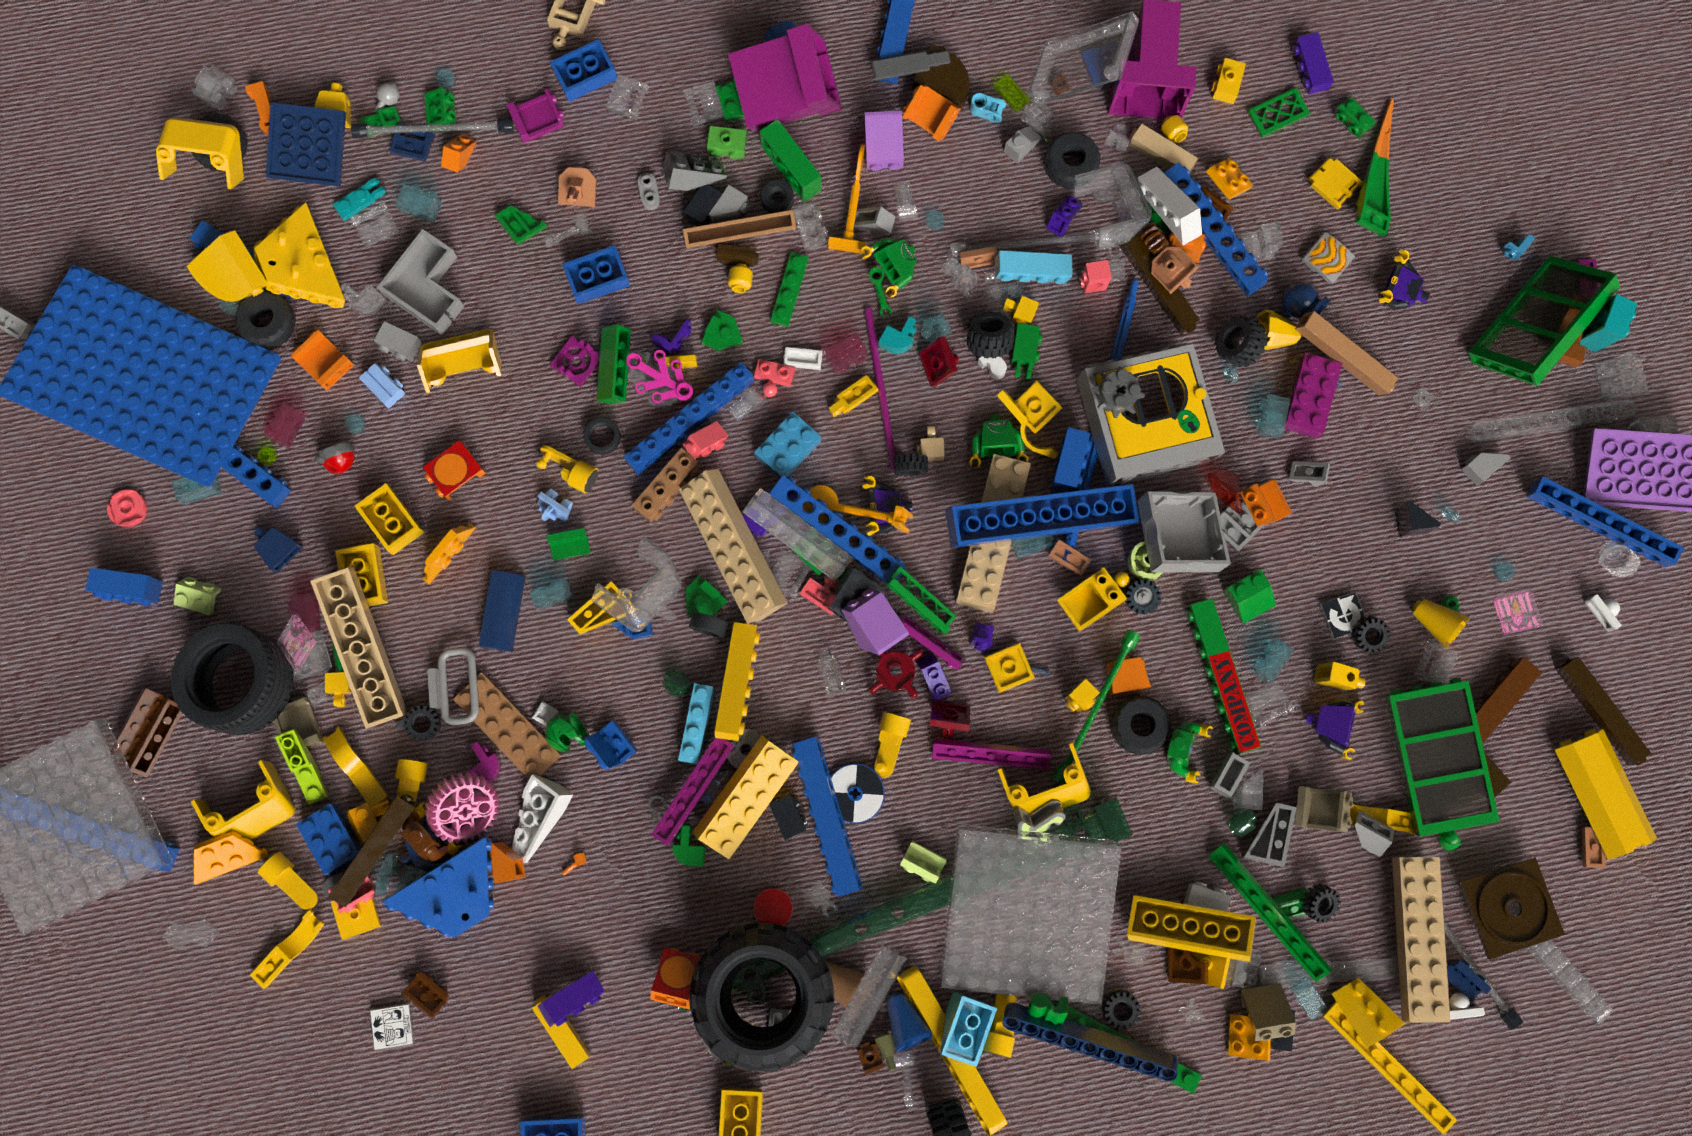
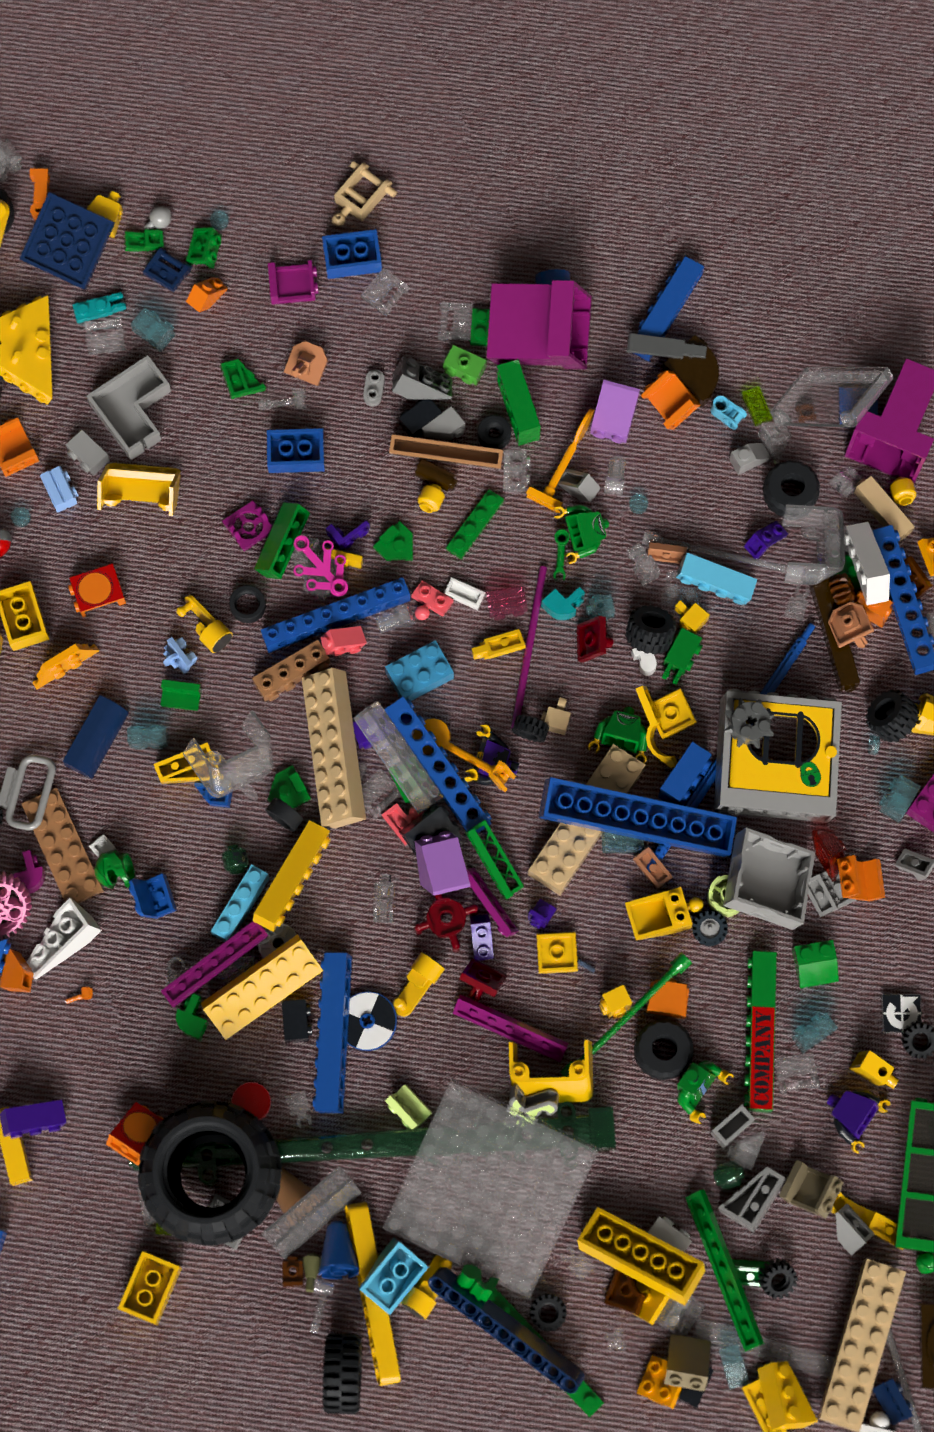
camera: 20 degrees right, 5 degrees down
clear brick [340,283,387,316] -> none
clear hose [351,118,514,138] -> none
coral brick [1079,260,1112,294] -> none

